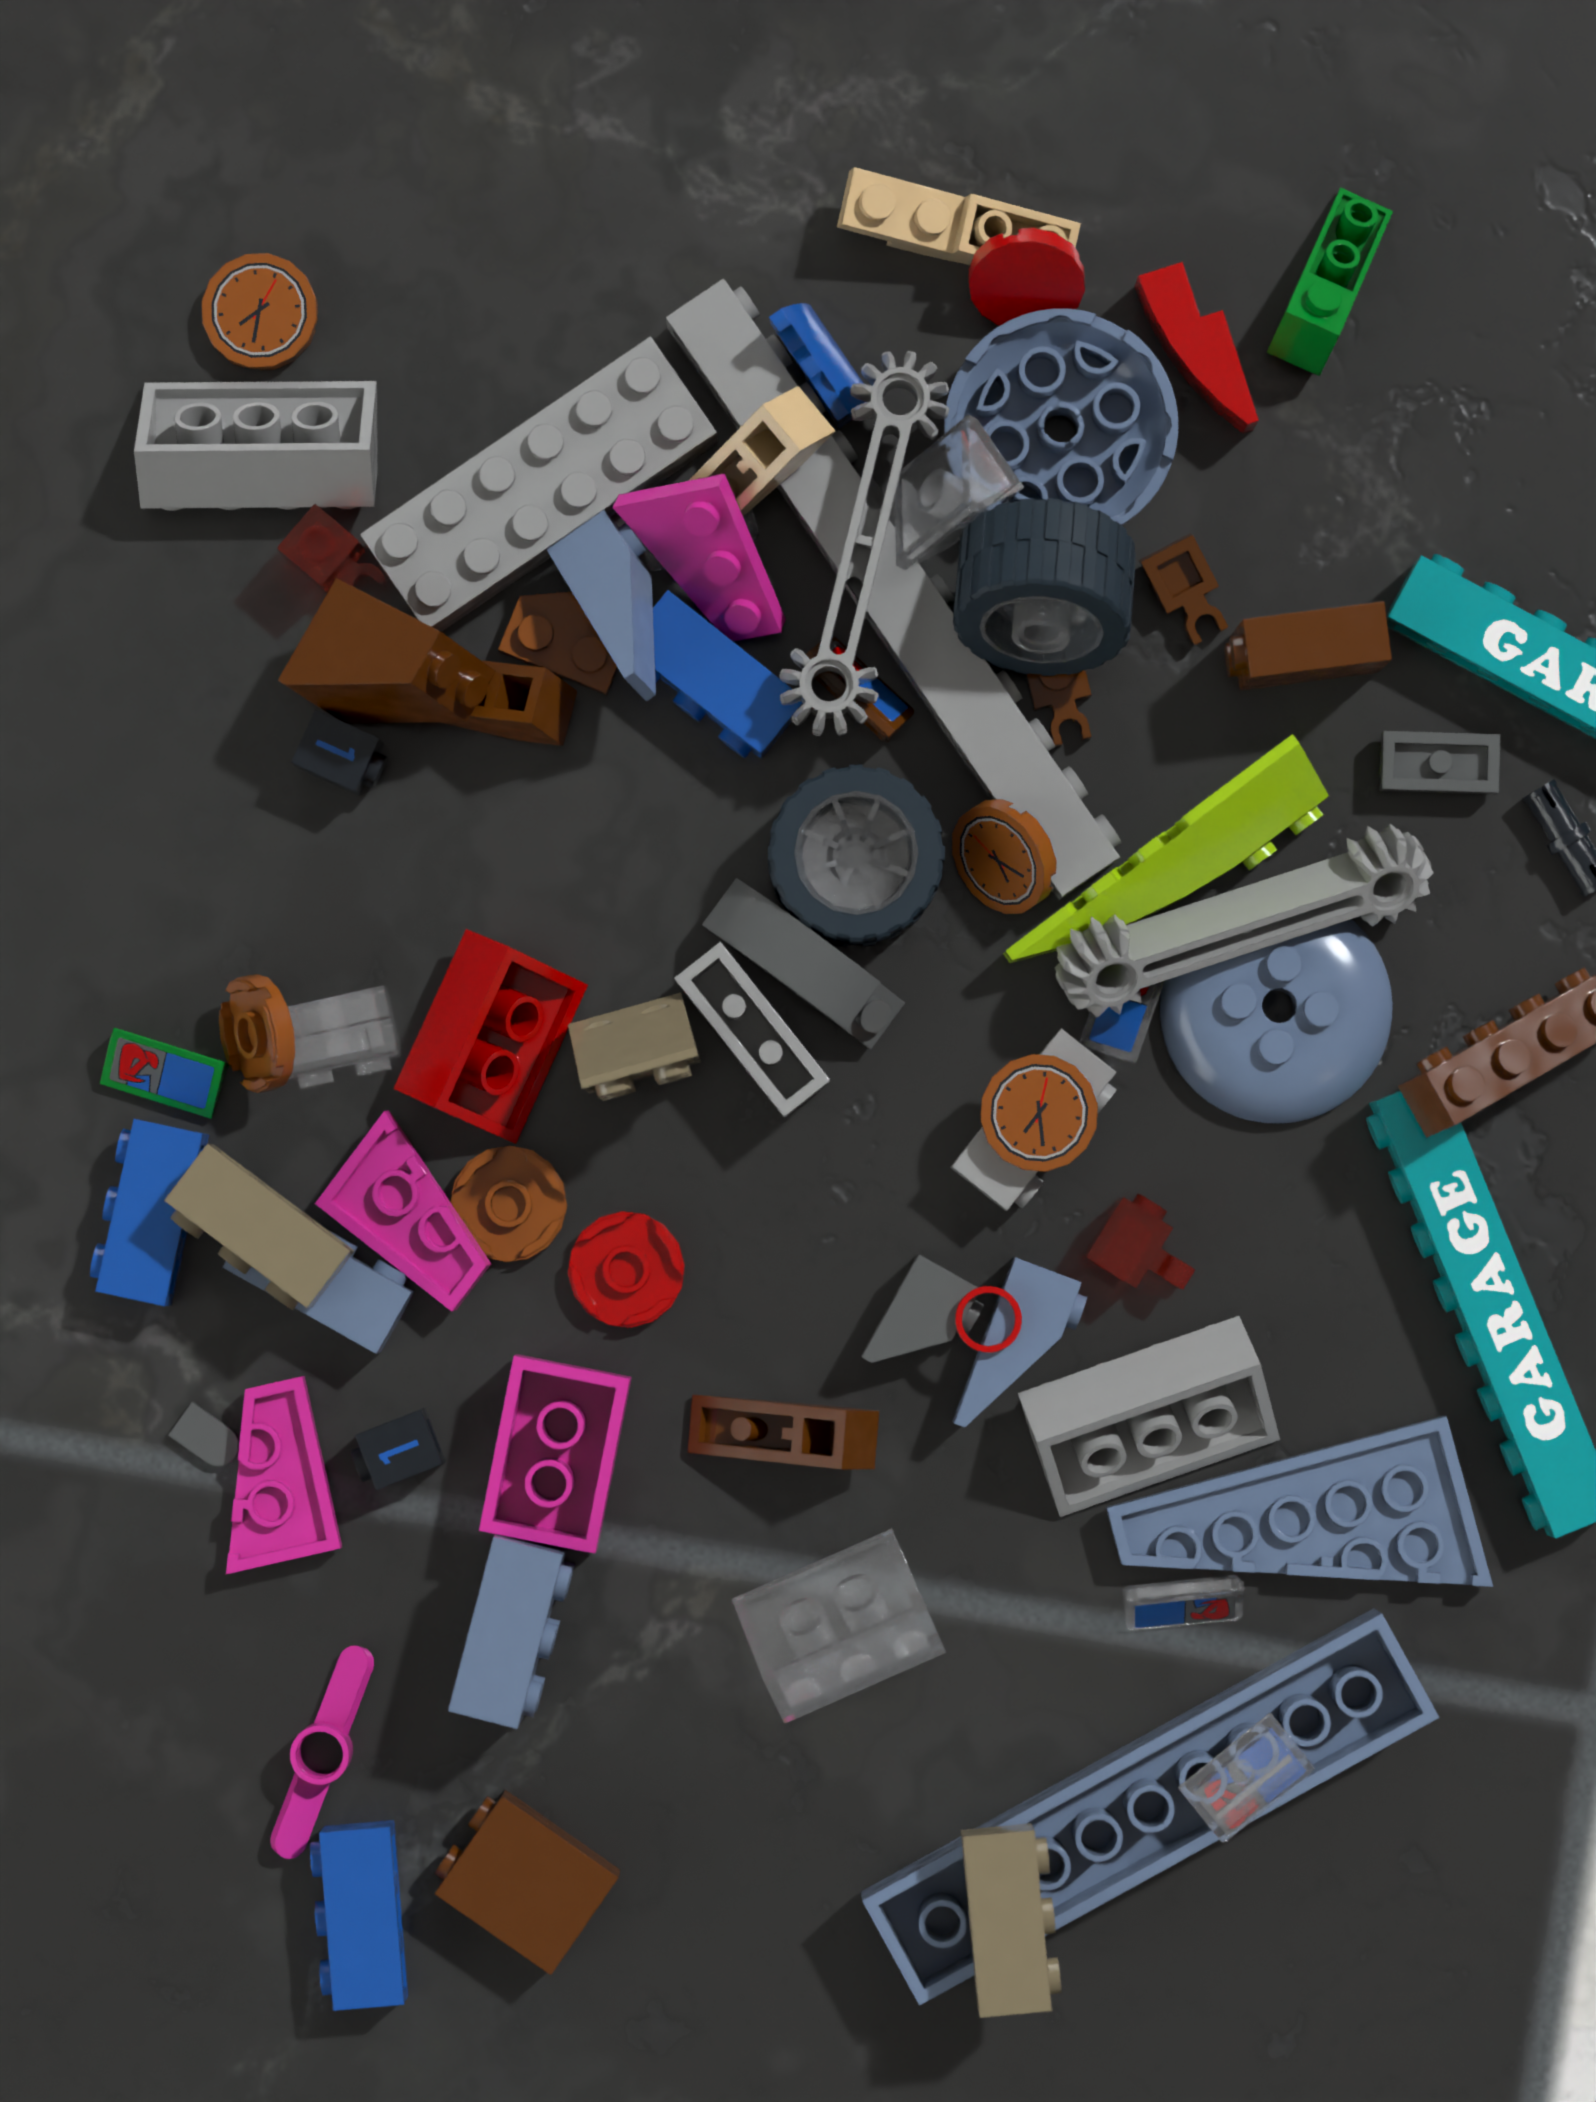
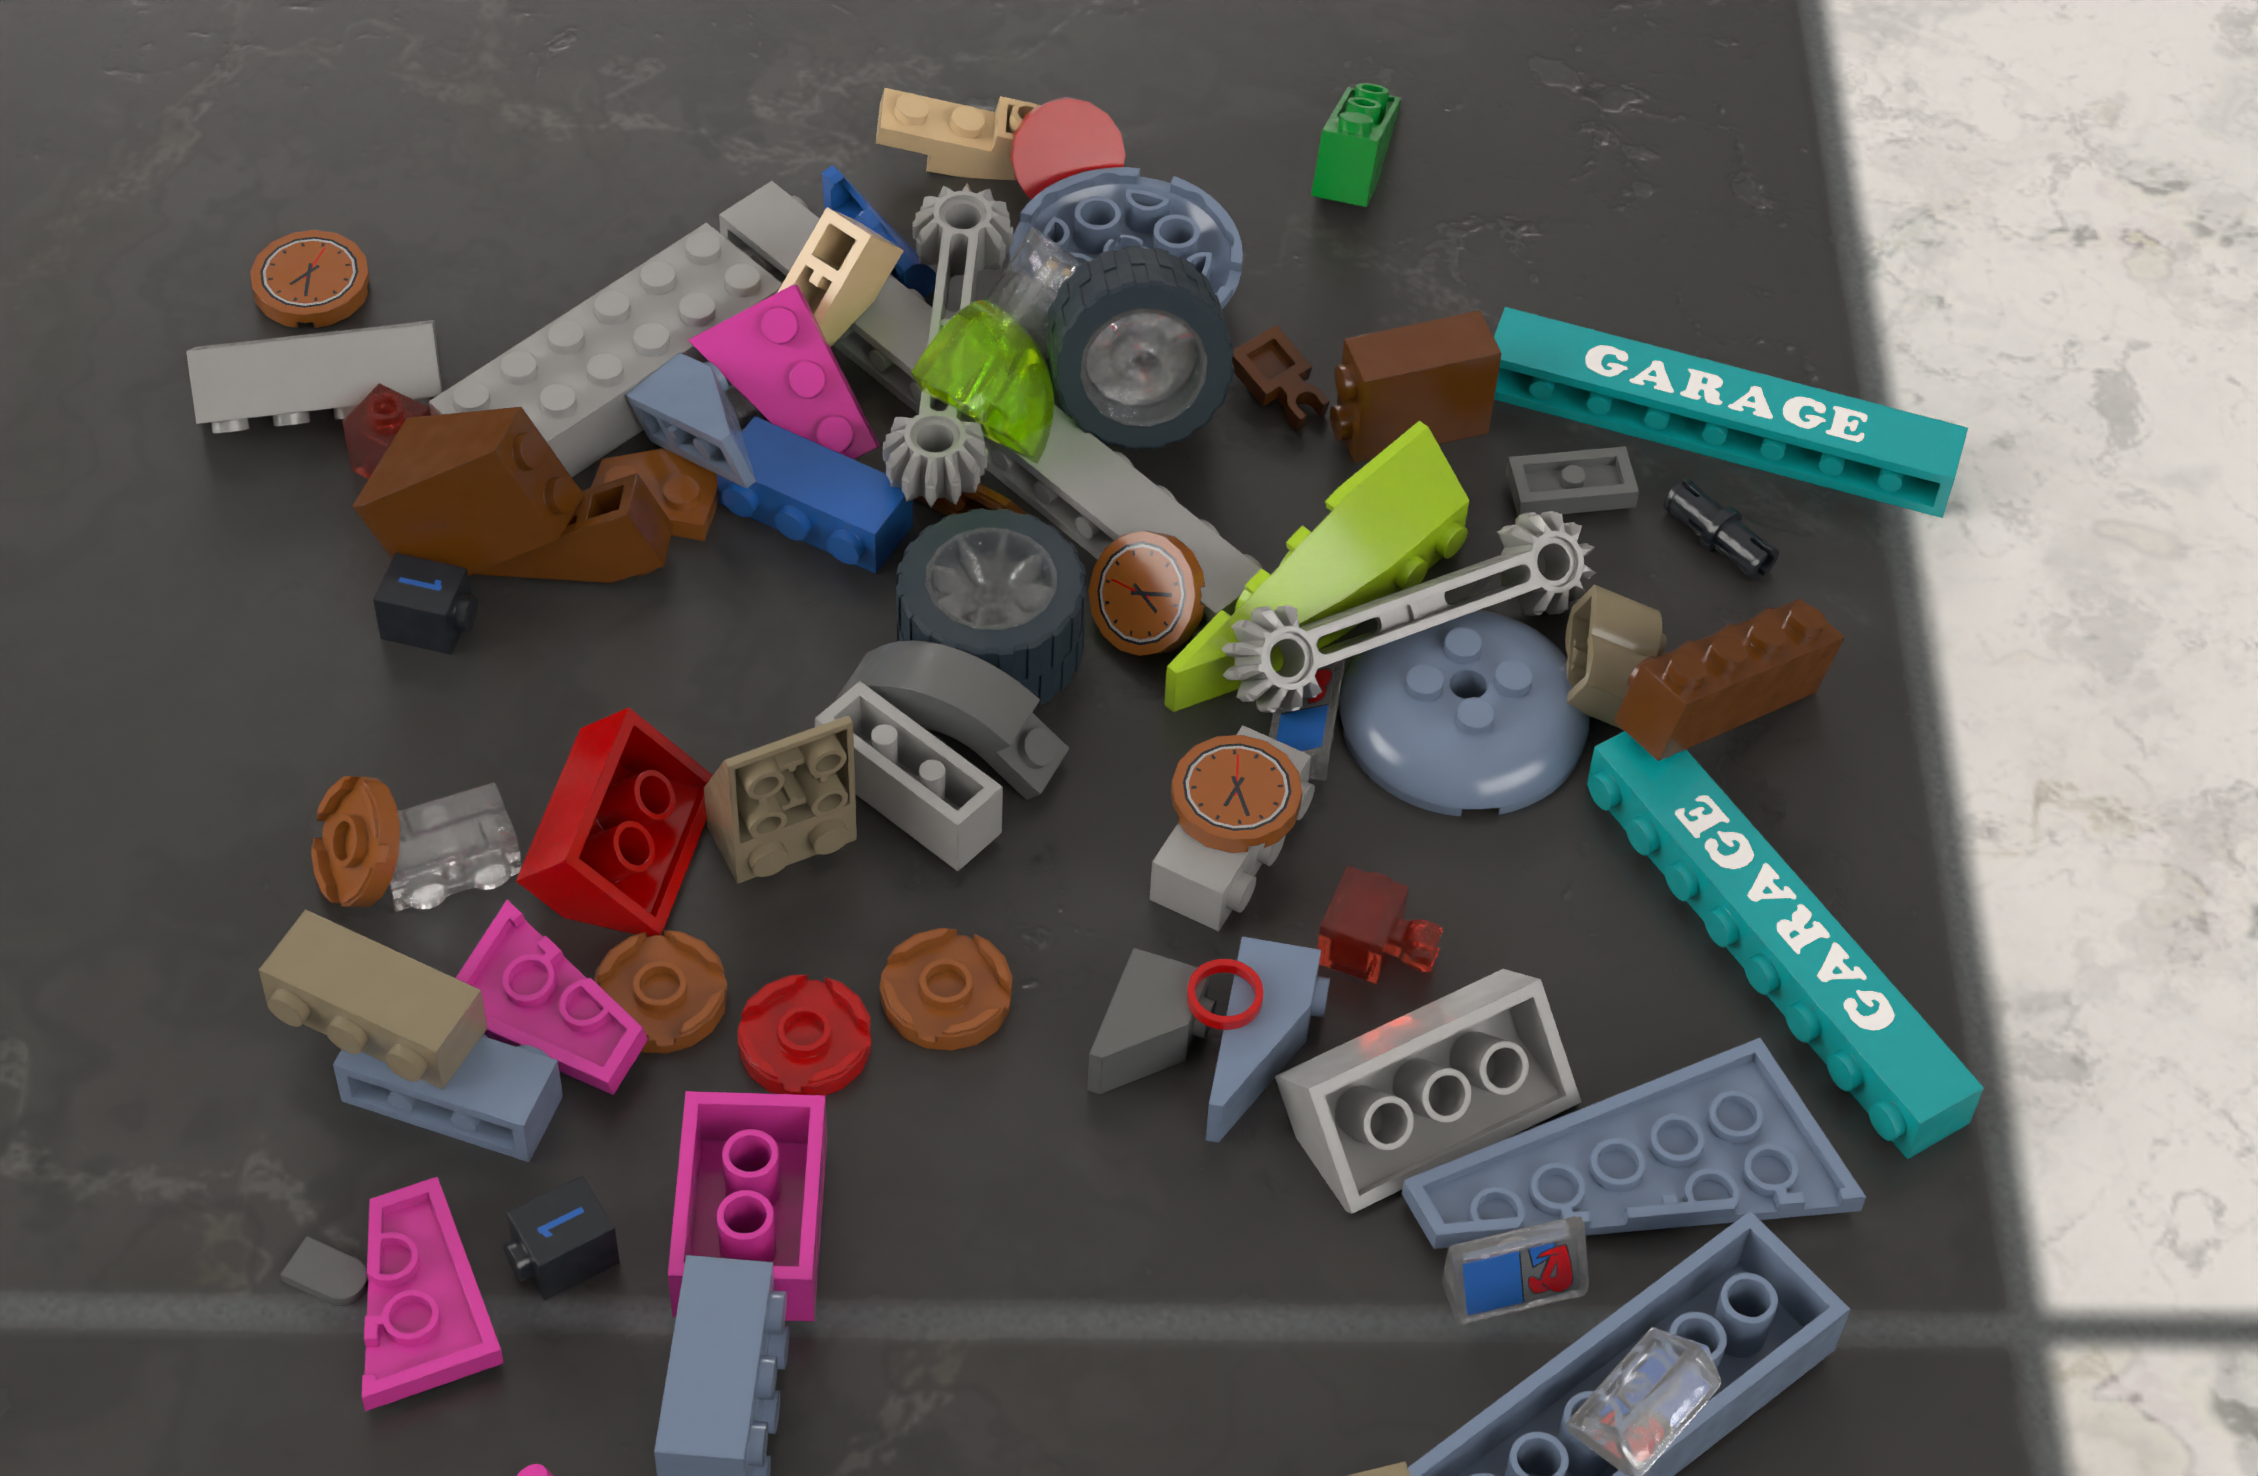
camera: 10 degrees left, 35 degrees down
blue brick [90,1119,209,1306] -> none
slope [100,1027,229,1119] -> none
reddish brown slope [687,1394,879,1469] -> none
clear slope [732,1528,946,1724] -> none
reddish brown plate [1025,670,1092,748] -> none
red slope [1134,262,1259,434] -> none
none -> dark orange tile [880,928,1013,1051]
none -> clear neon green brick [911,300,1054,464]
none -> dark tan brick [1565,584,1667,729]

